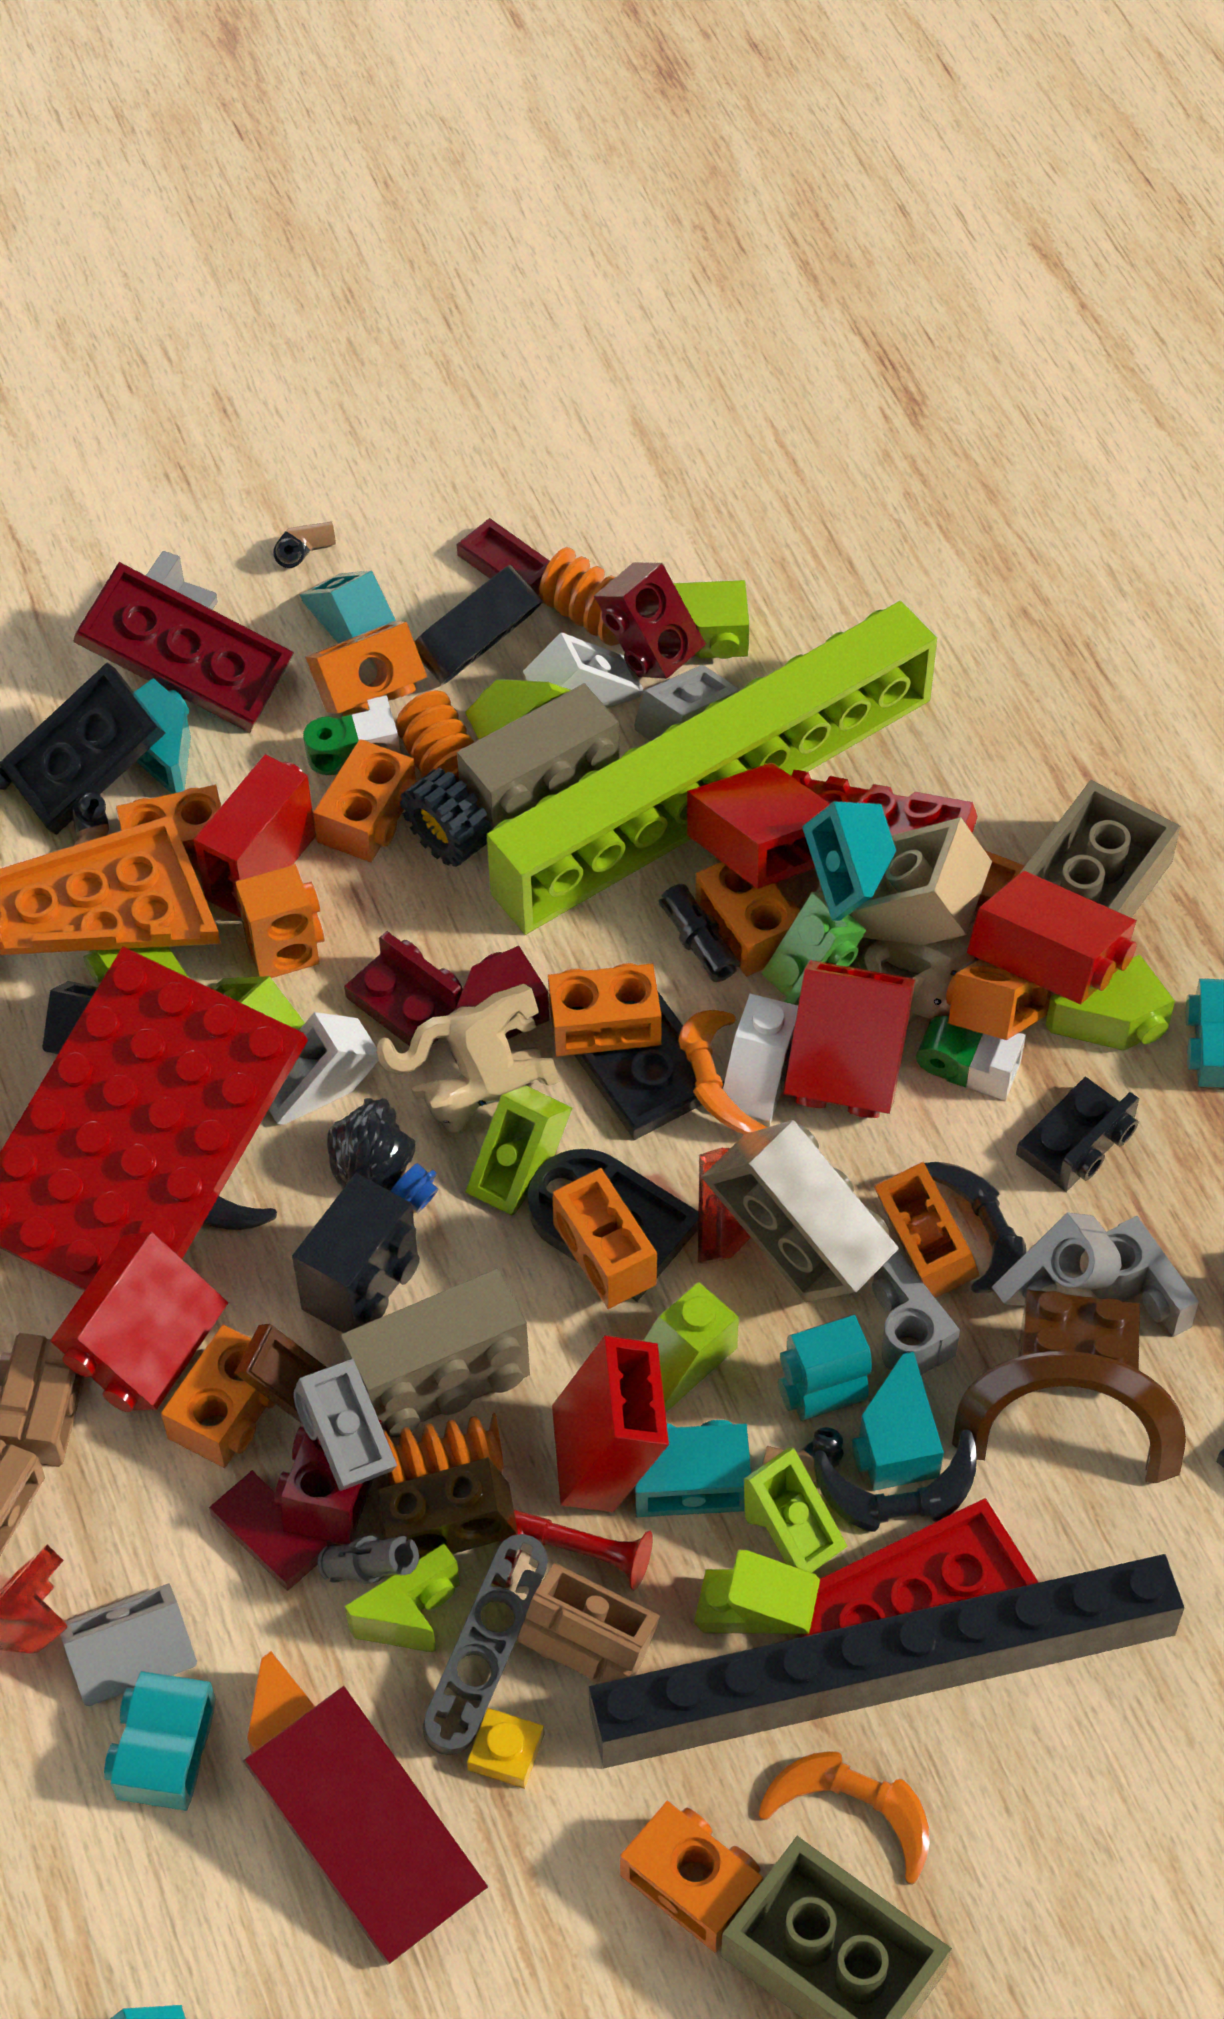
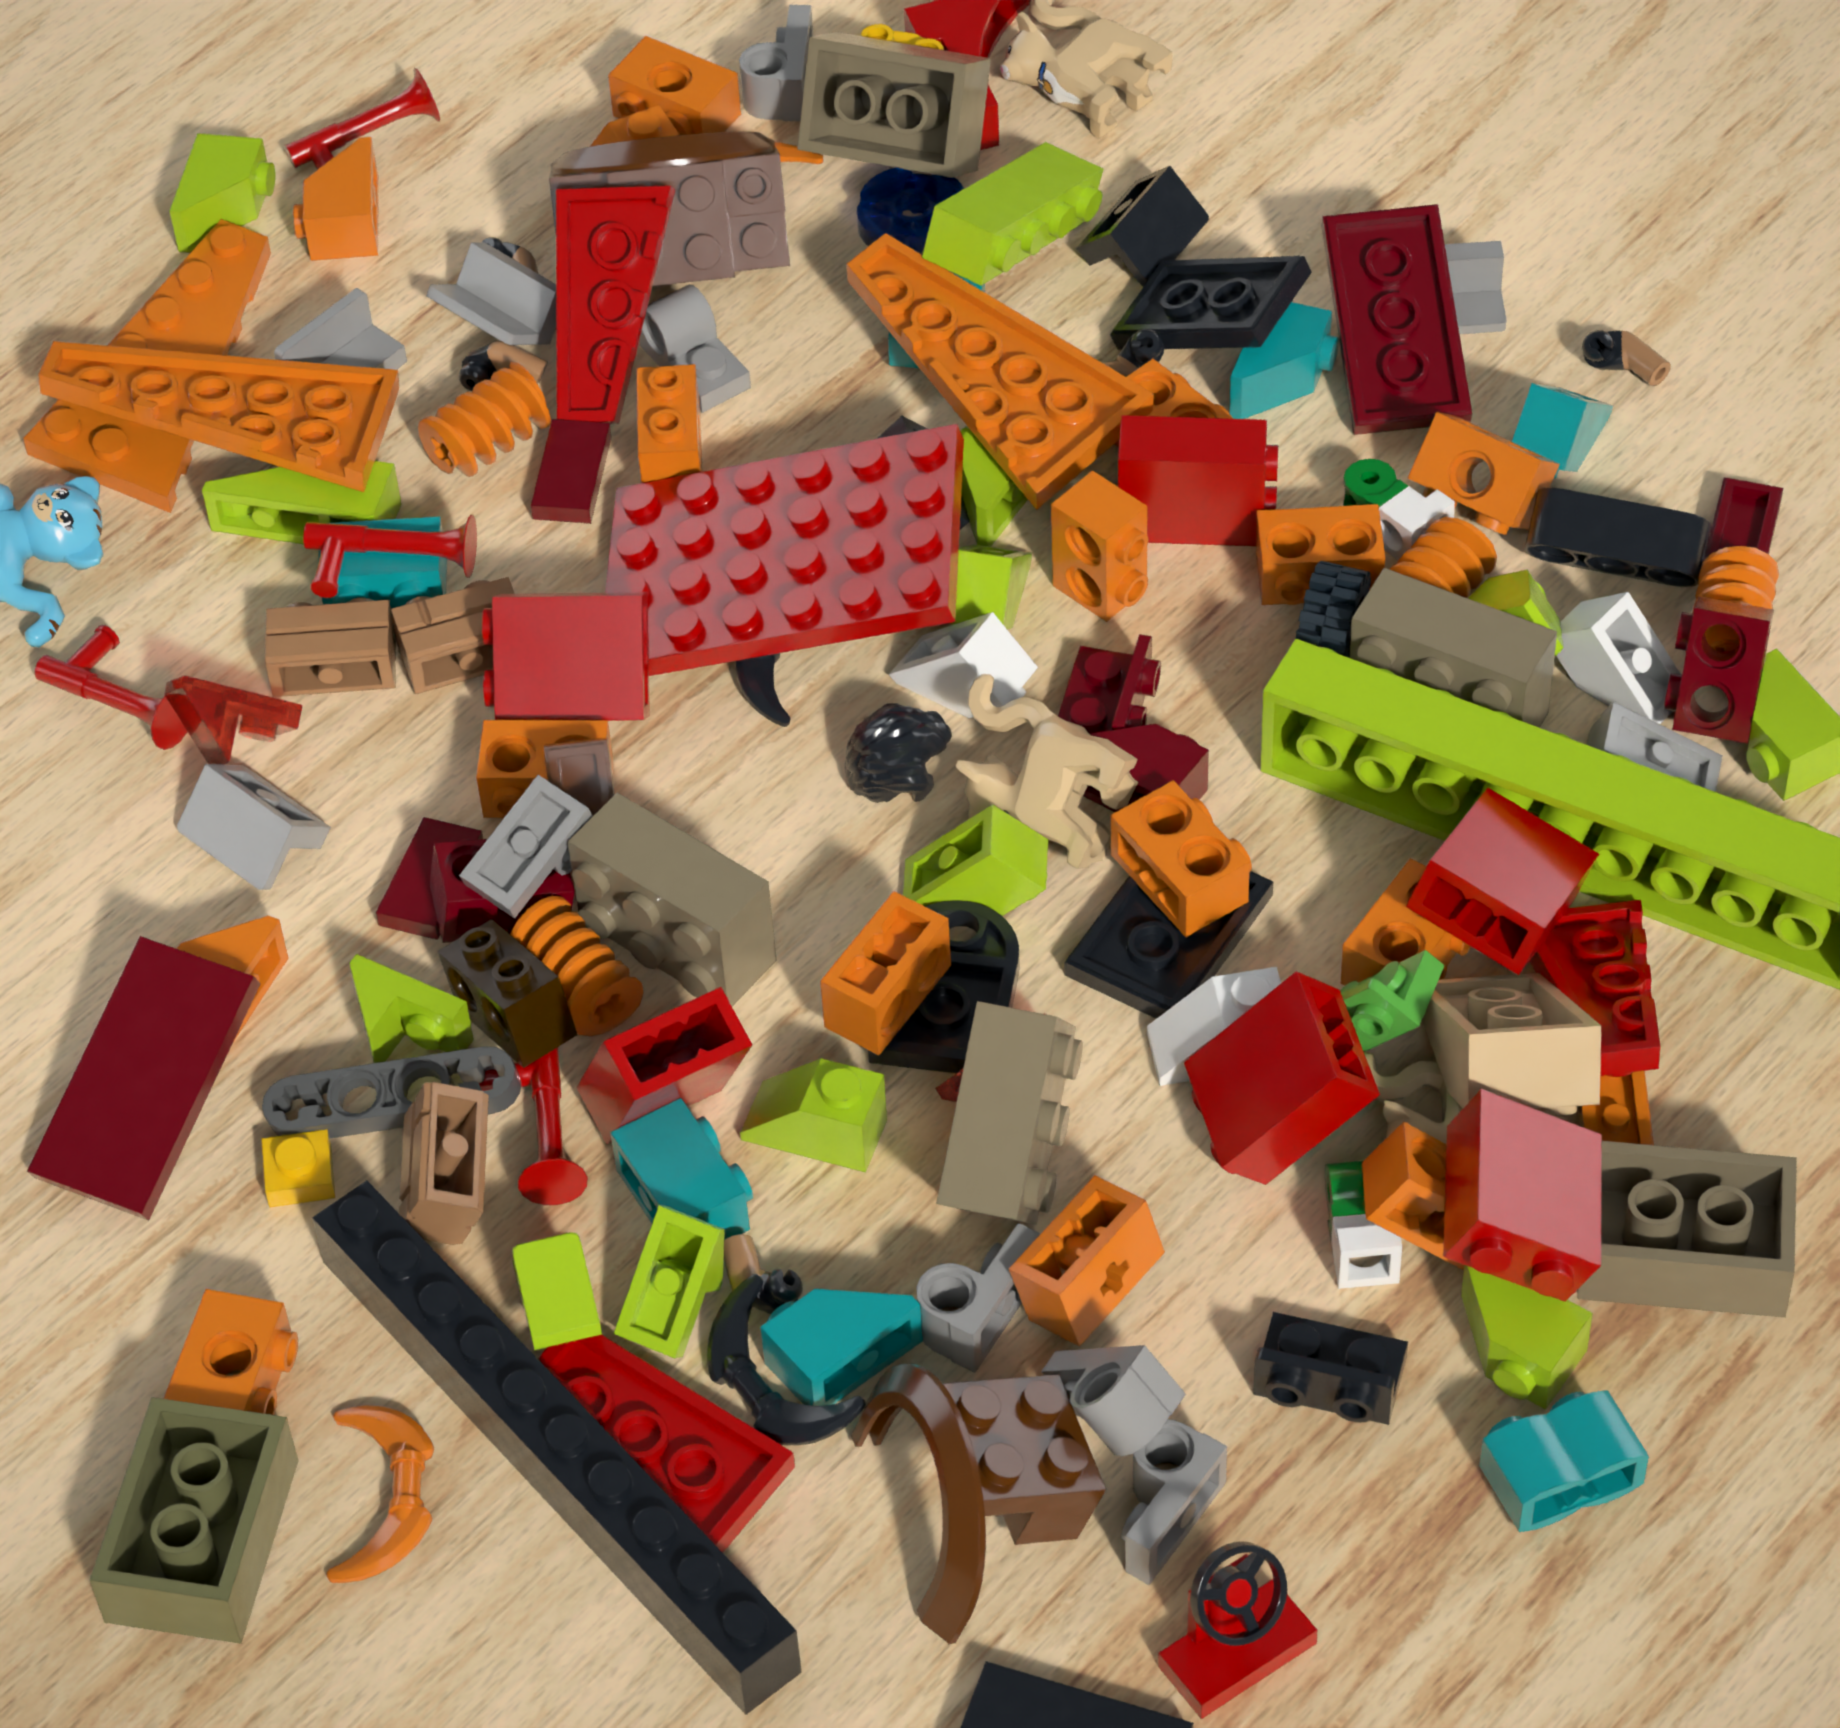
camera: 65 degrees right, 5 degrees down
teal brick [104,1671,216,1811] -> none
black brick [292,1173,420,1333] -> none
dark grey pin [317,1536,419,1584] -> none
blue plate [391,1163,439,1213] -> none
black pin [658,884,740,982] -> none
orange piece [678,1010,767,1135] -> none
teal brick [778,1314,872,1421] -> none
teal slope [802,802,896,921] -> none
black piece [925,1162,1026,1293] -> none

